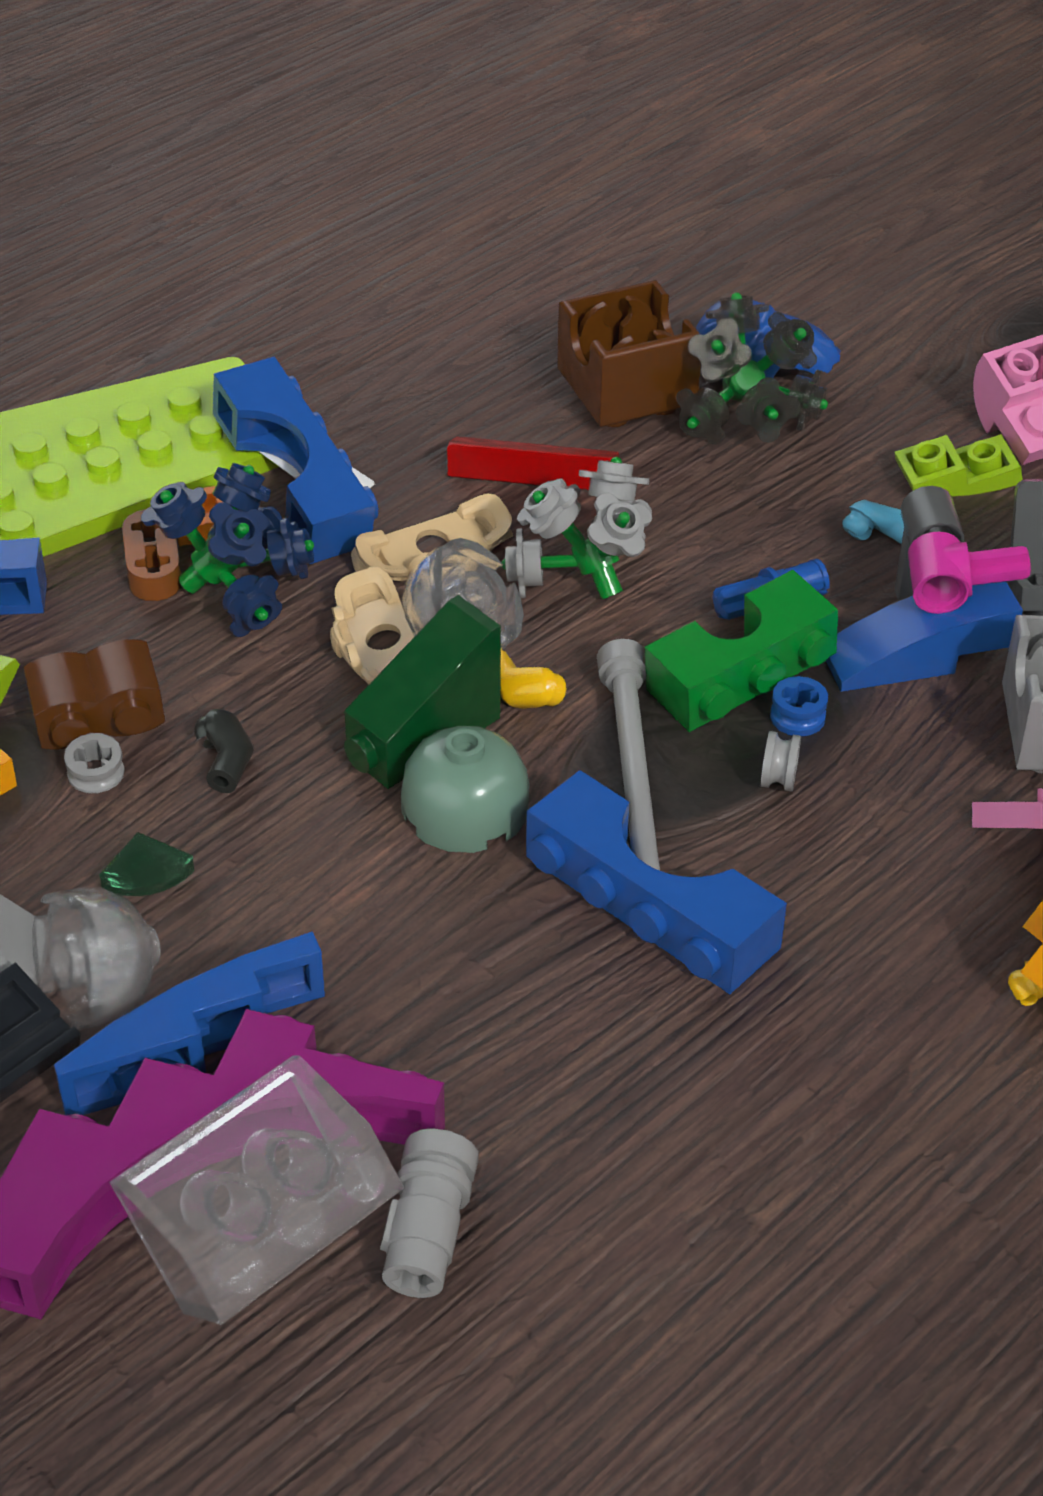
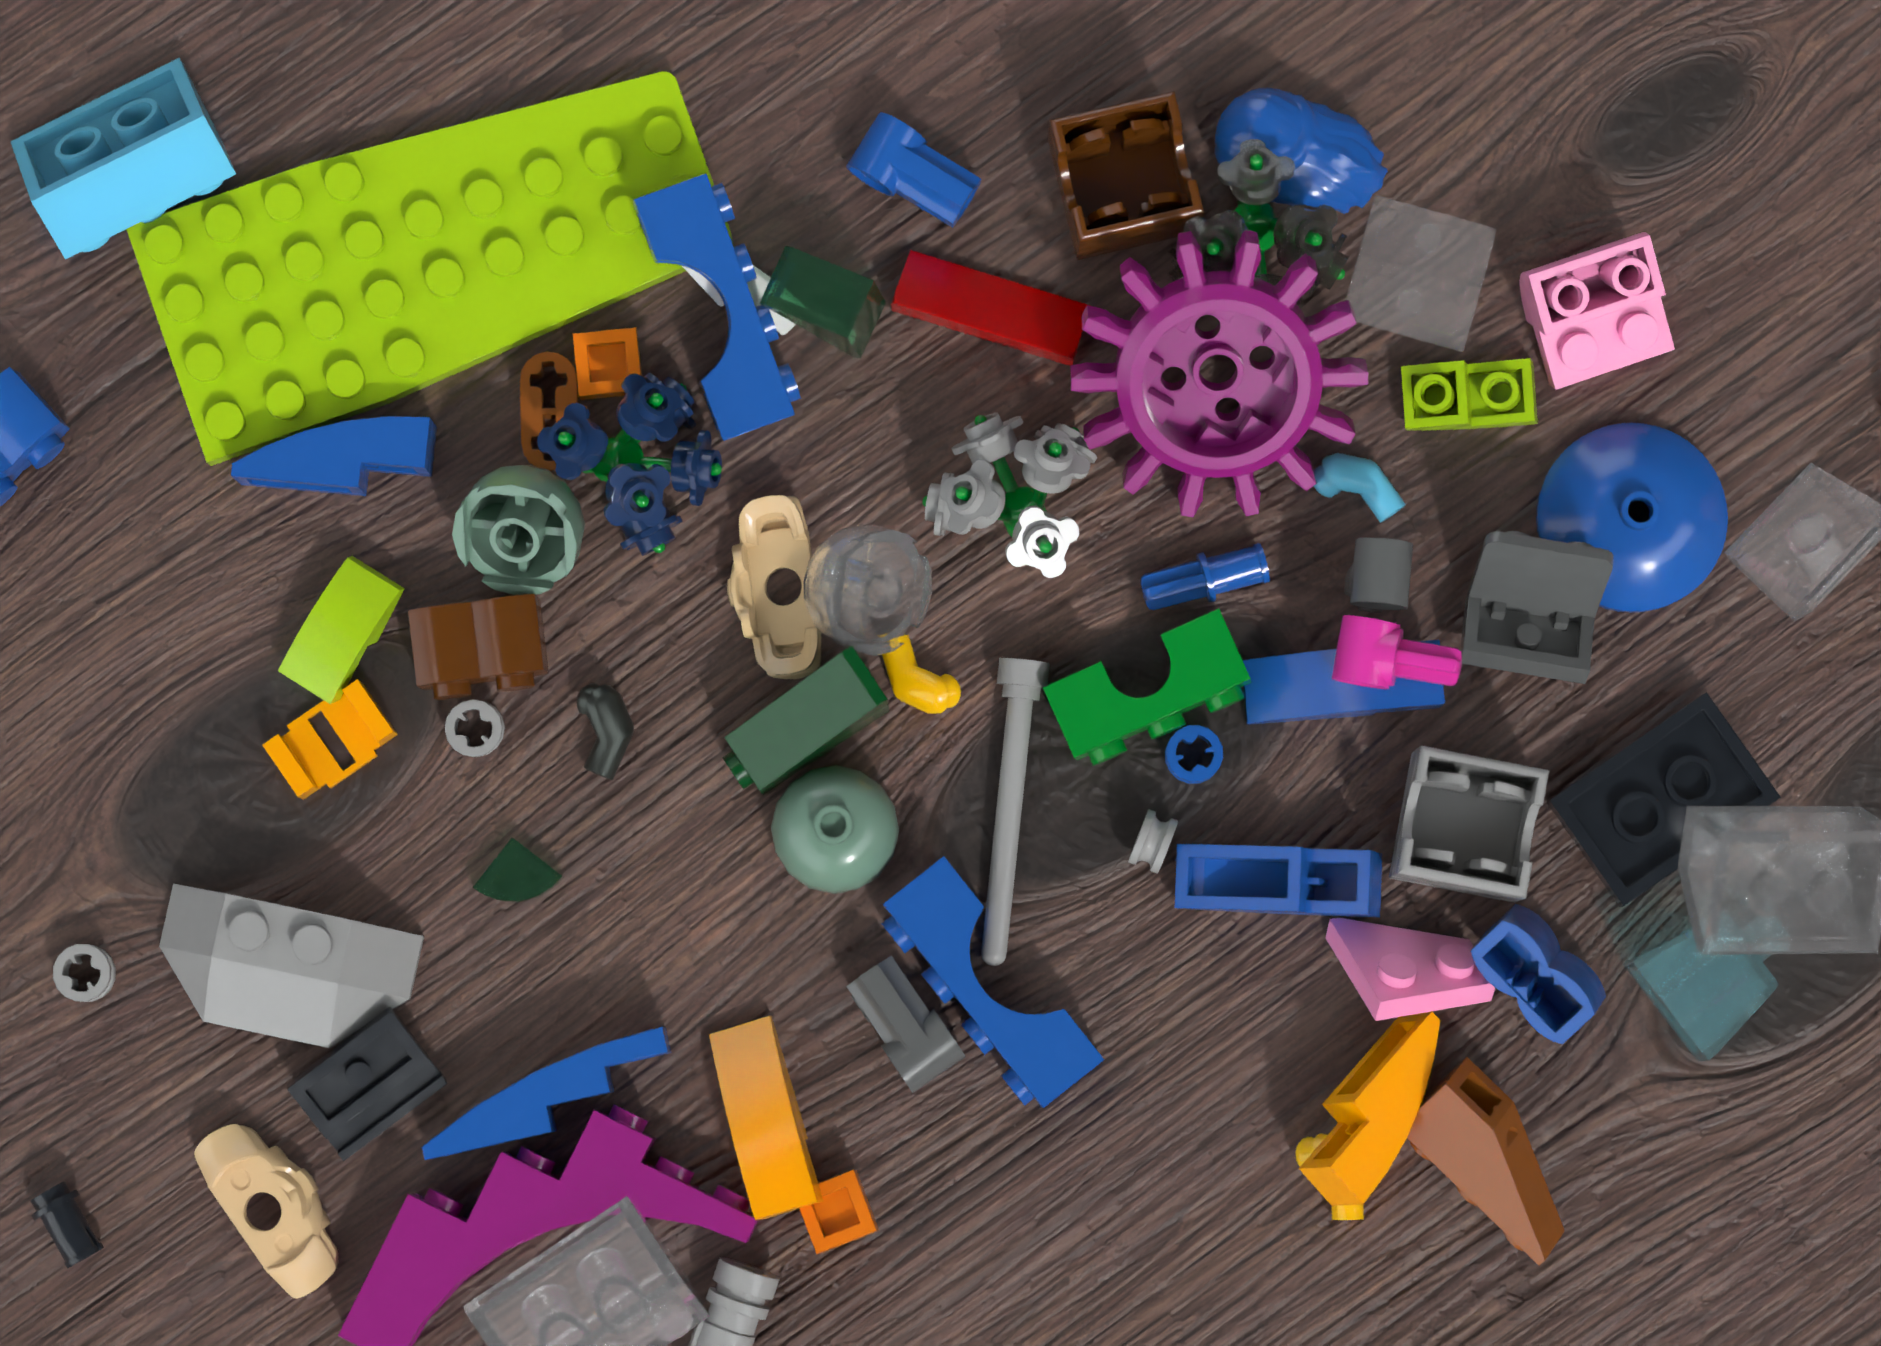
camera: 10 degrees right, 40 degrees up
clear cylinder [32,887,161,1030] -> none
tan piece [351,494,513,582] -> none
none -> sand green cylinder [452,464,585,595]
none -> light orange slope [709,1016,823,1220]
none -> clear green slope [759,246,886,359]
none -> orange plate [799,1170,879,1254]
none -> blue piece [846,112,981,228]
none -> dark grey piece [846,956,966,1093]
none -> magenta gear [1070,230,1368,517]
none -> blue slope [1174,844,1383,918]
none -> clear slope [1345,195,1497,352]

